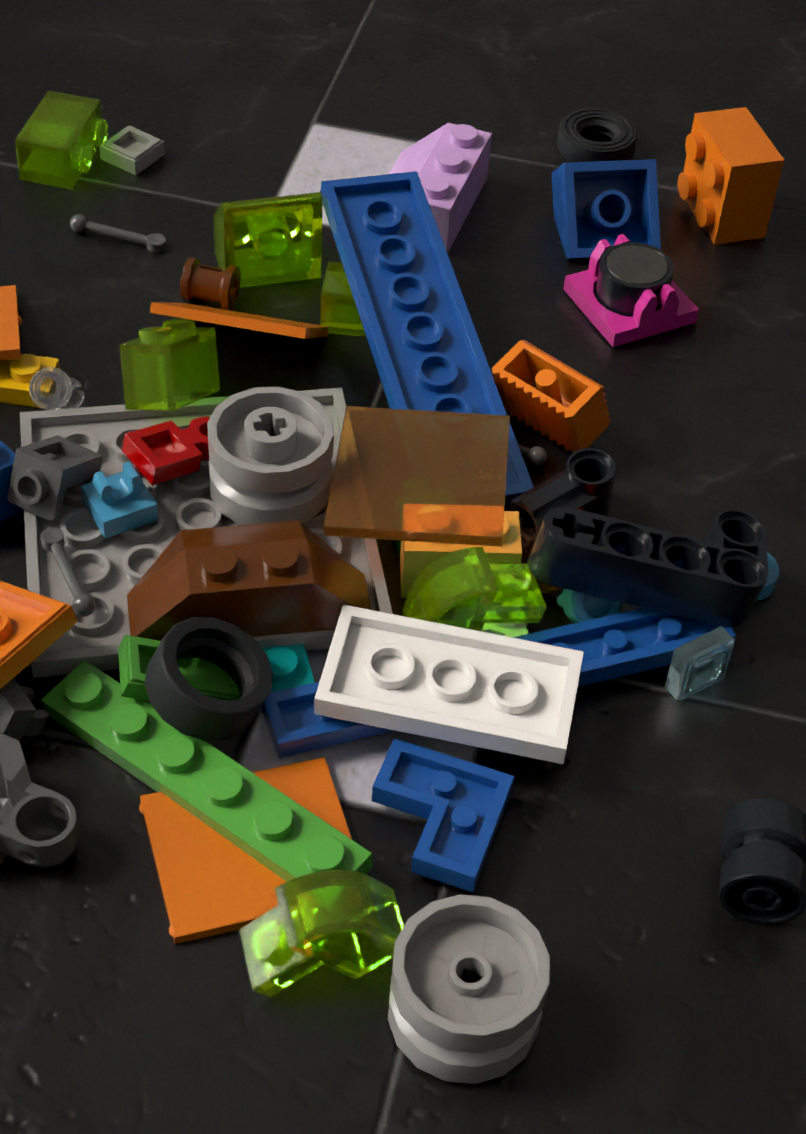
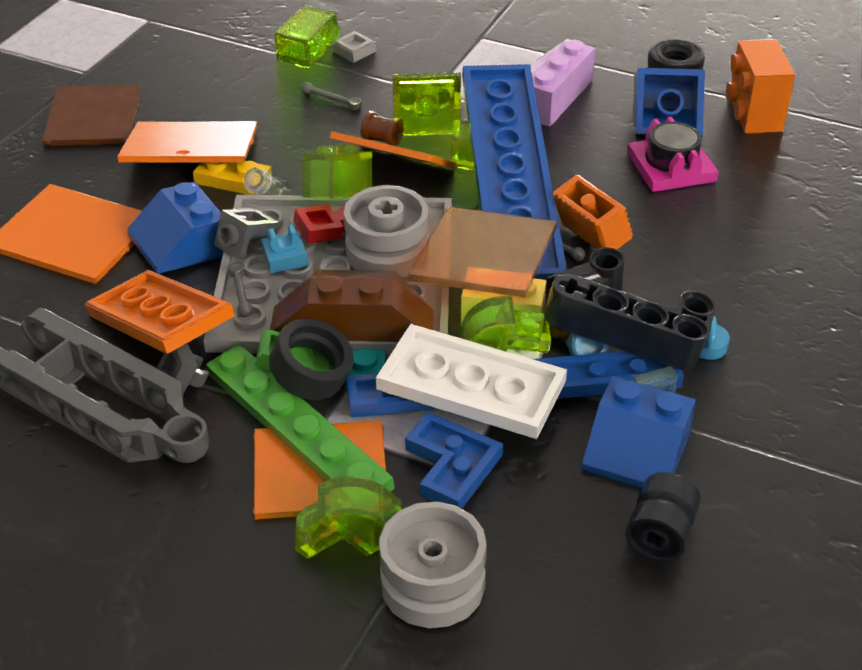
camera: 15 degrees right, 5 degrees down
none -> blue slope [581,376,696,488]

